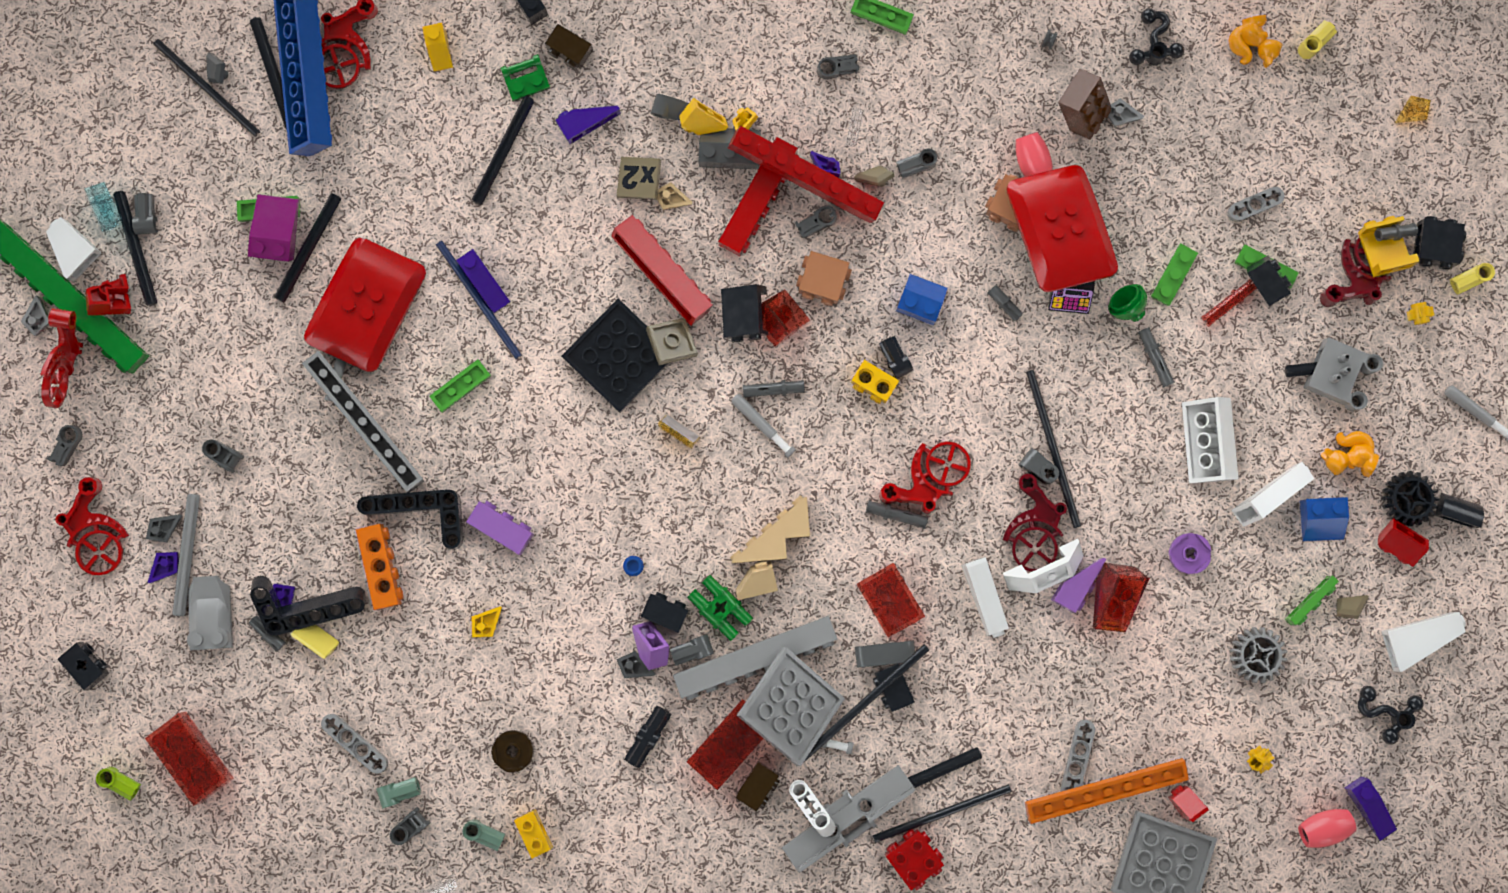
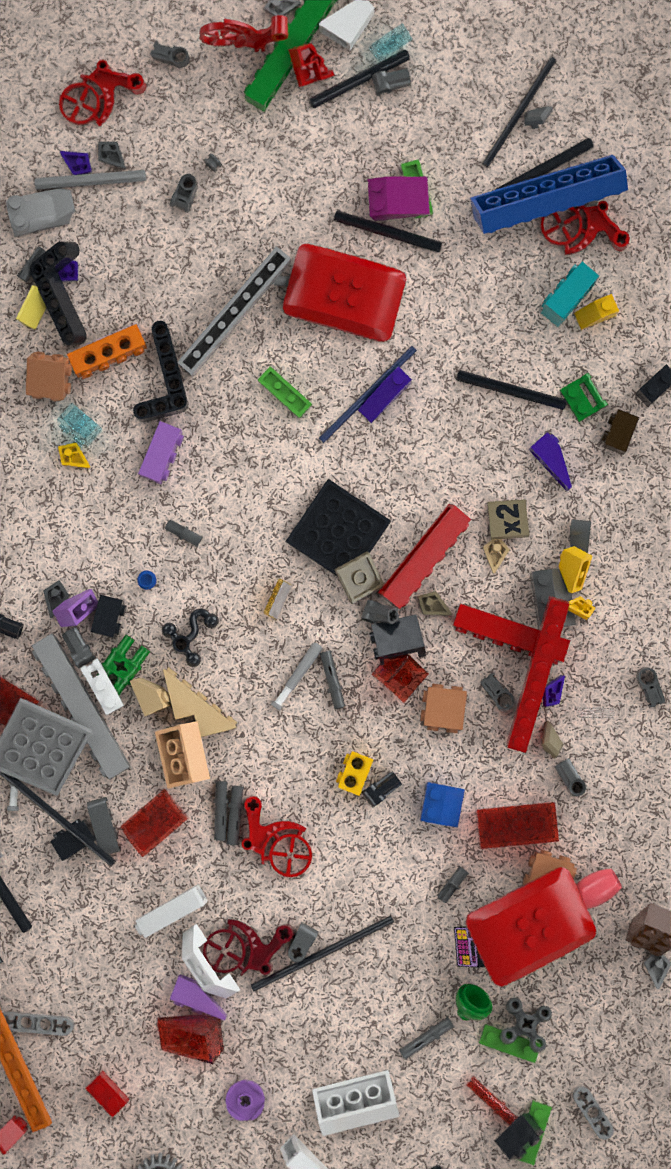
camera: 80 degrees right, 0 degrees up
none -> nougat brick [26,352,72,401]
none -> clear light blue brick [57,403,103,447]
none -> white plate [81,658,124,715]
none -> red brick [85,1070,129,1118]
none -> light nougat brick [155,722,210,789]
none -> black piece [162,608,219,667]
none -> dark grey axle [165,520,203,547]
none -> dark grey bush [204,153,222,172]
none -> dark grey pin [213,781,229,841]
none -> dark grey piece [361,600,399,625]
none -> dark tan piece [417,591,452,616]
none -> clear red brick [475,801,559,849]
none -> dark grey gear [500,998,552,1053]
none -> teal brick [541,261,600,327]

